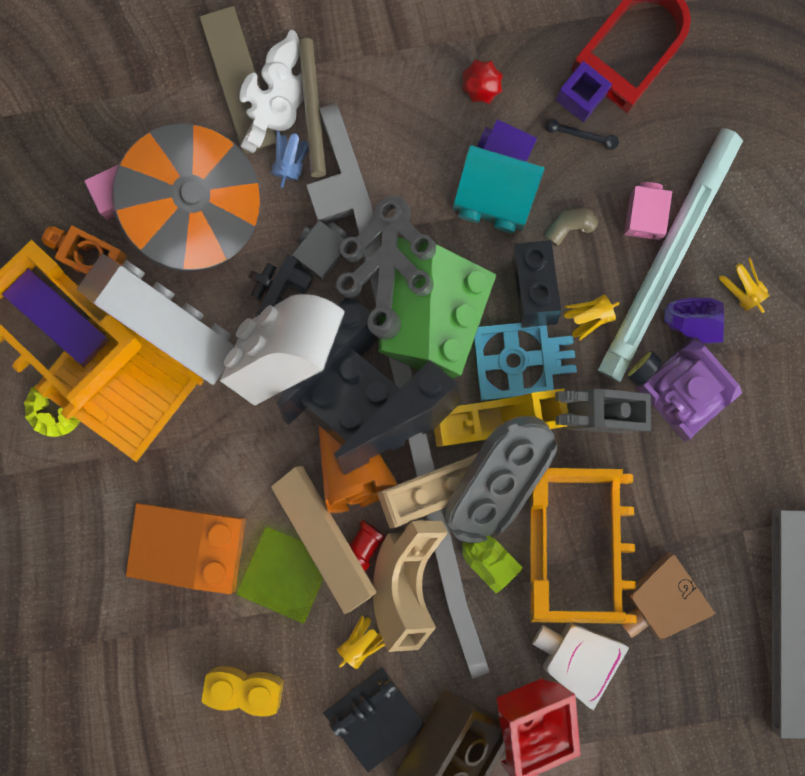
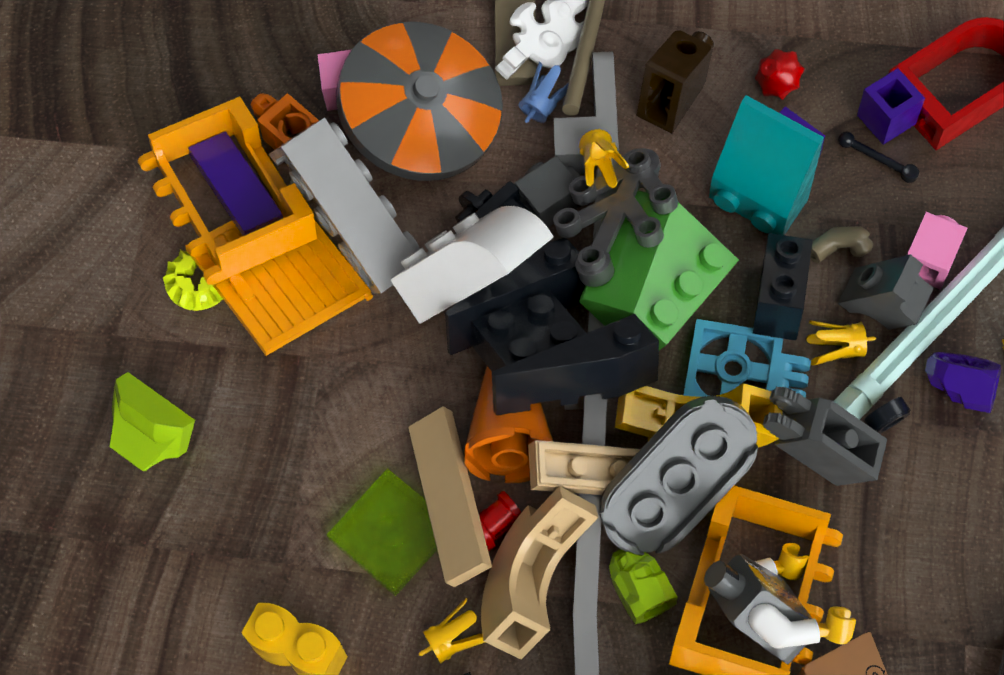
camera: 25 degrees right, 20 degrees down
orange slope [126,503,246,594] -> none
medium lavender brick [637,340,742,442] -> none
none -> lime slope [110,372,195,471]
none -> yellow piece [579,129,629,188]
none -> dark brown torso [636,30,714,134]
none -> torso [704,543,856,665]
none -> dark grey brick [838,254,933,330]

